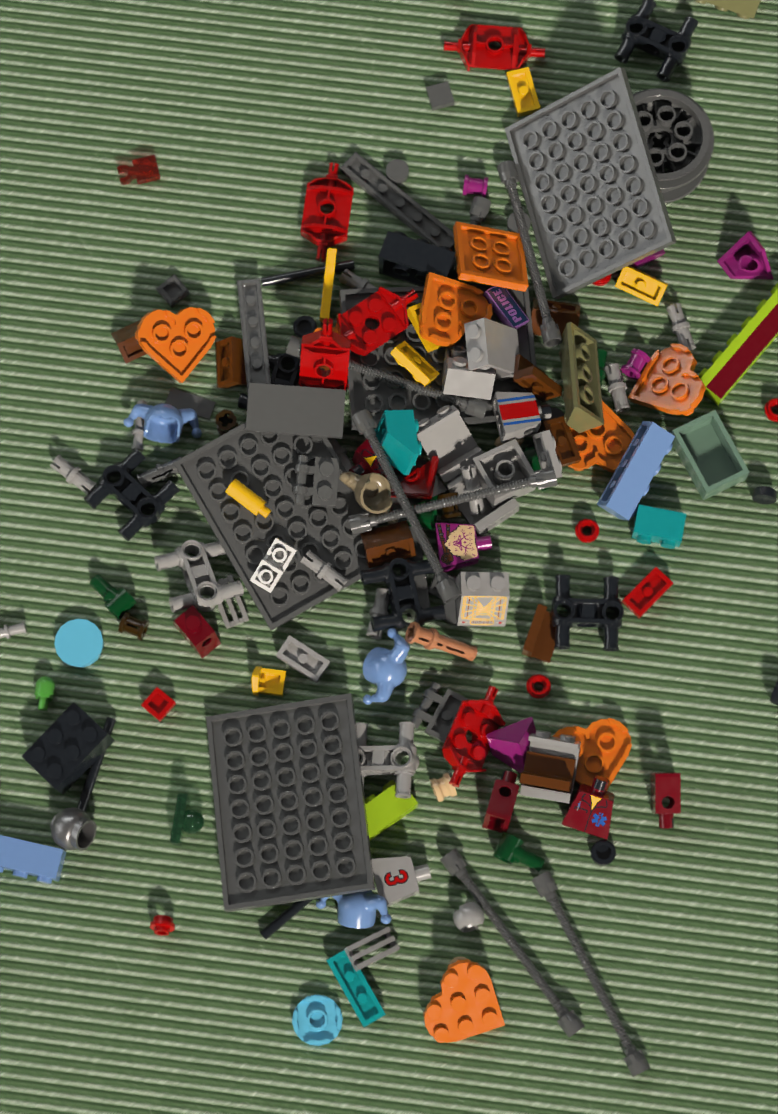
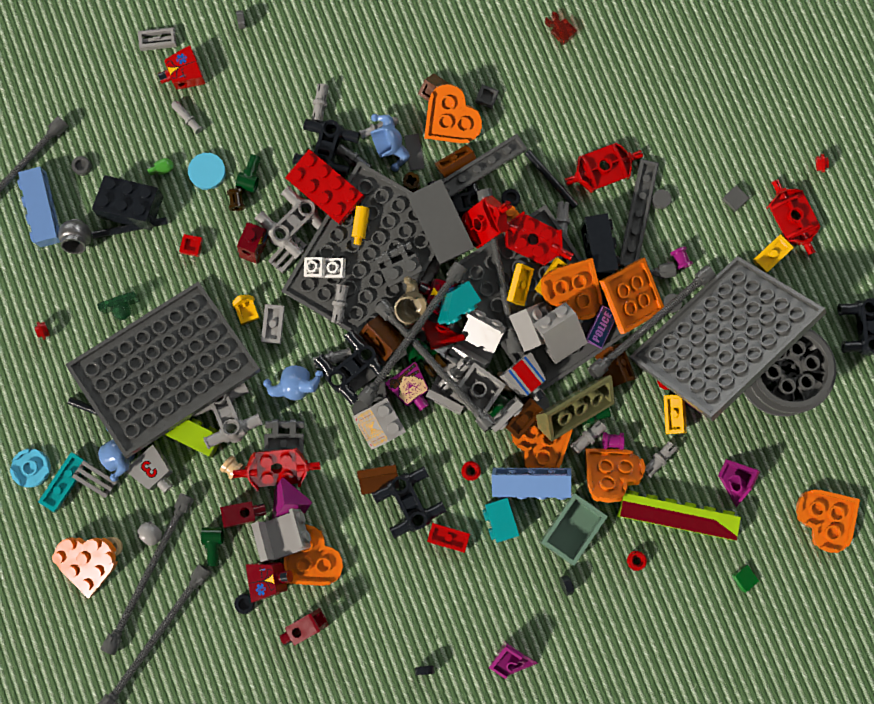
camera: 60 degrees right, 5 degrees up
yellow tile [320,248,337,323] -> none
nougat pin [405,622,477,661] -> none
reddish brown panel [513,354,562,402] -> none
reddish brown panel [519,751,576,792] -> none
red plate [526,674,551,699] -> none
none -> red plate [285,149,365,226]

